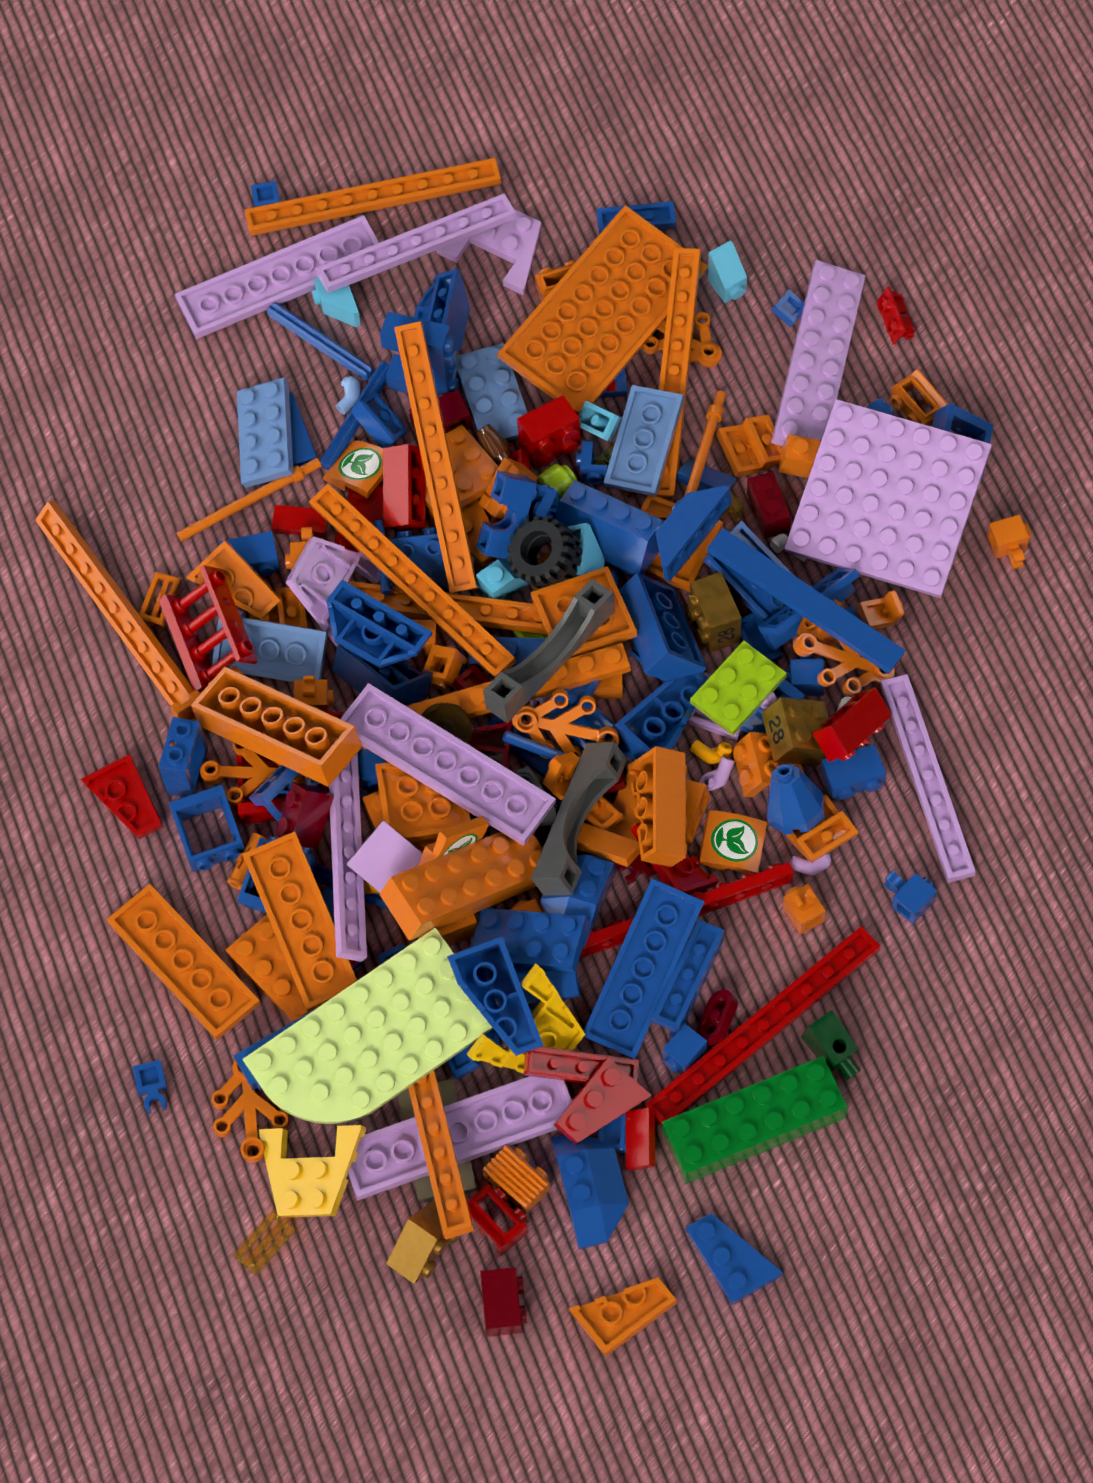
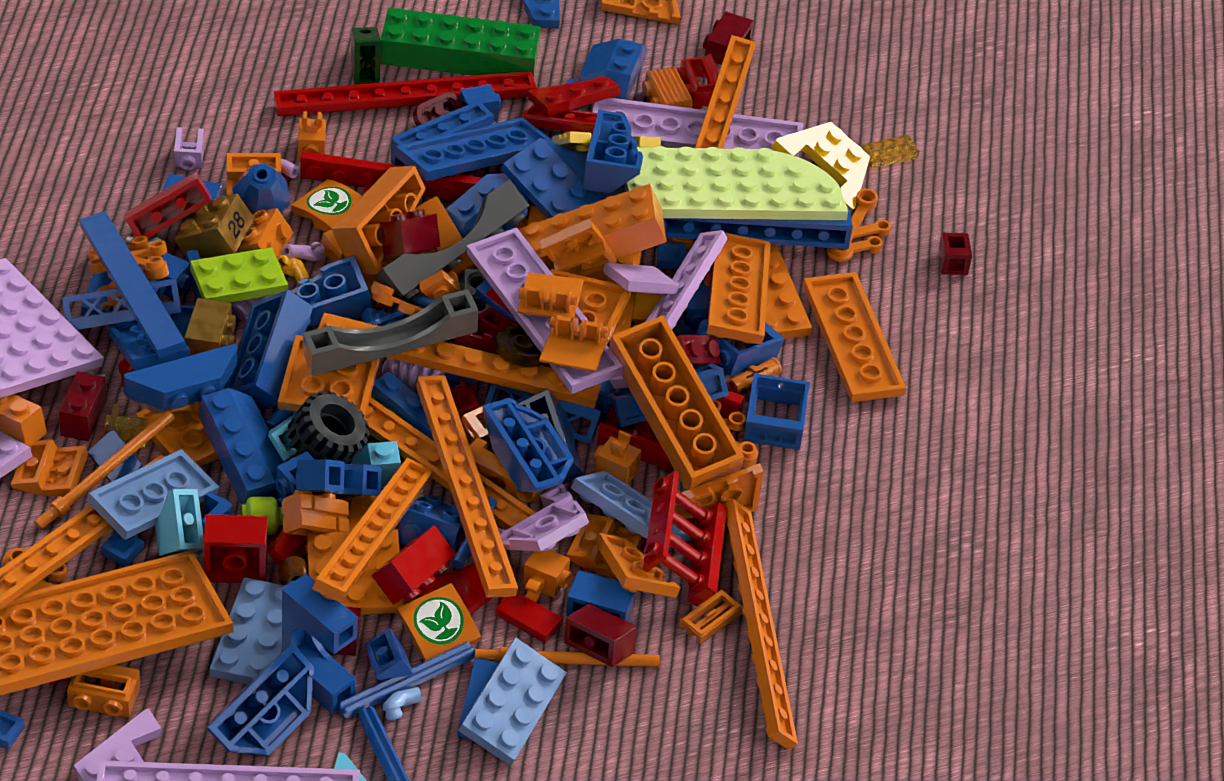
camera: 160 degrees left, 20 degrees down
red wing [80,754,164,839] -> none
blue plate [132,1060,168,1114] -> none
blue window [158,717,208,797] -> none
pearl gold brick [386,1199,460,1284] -> none
red tile [626,1107,655,1171] -> none
orange bracket [856,590,904,629] -> none
lavender plate [880,674,976,883] -> none
blue brick [884,871,937,925] -> none
none -> lavender window [174,127,204,171]
none -> dark red brick [380,209,441,256]
none -> orange hinge [517,272,584,320]
none -> orange hinge [539,314,611,372]
none -> dark red brick [564,604,637,667]
none -> dark red brick [939,232,972,275]

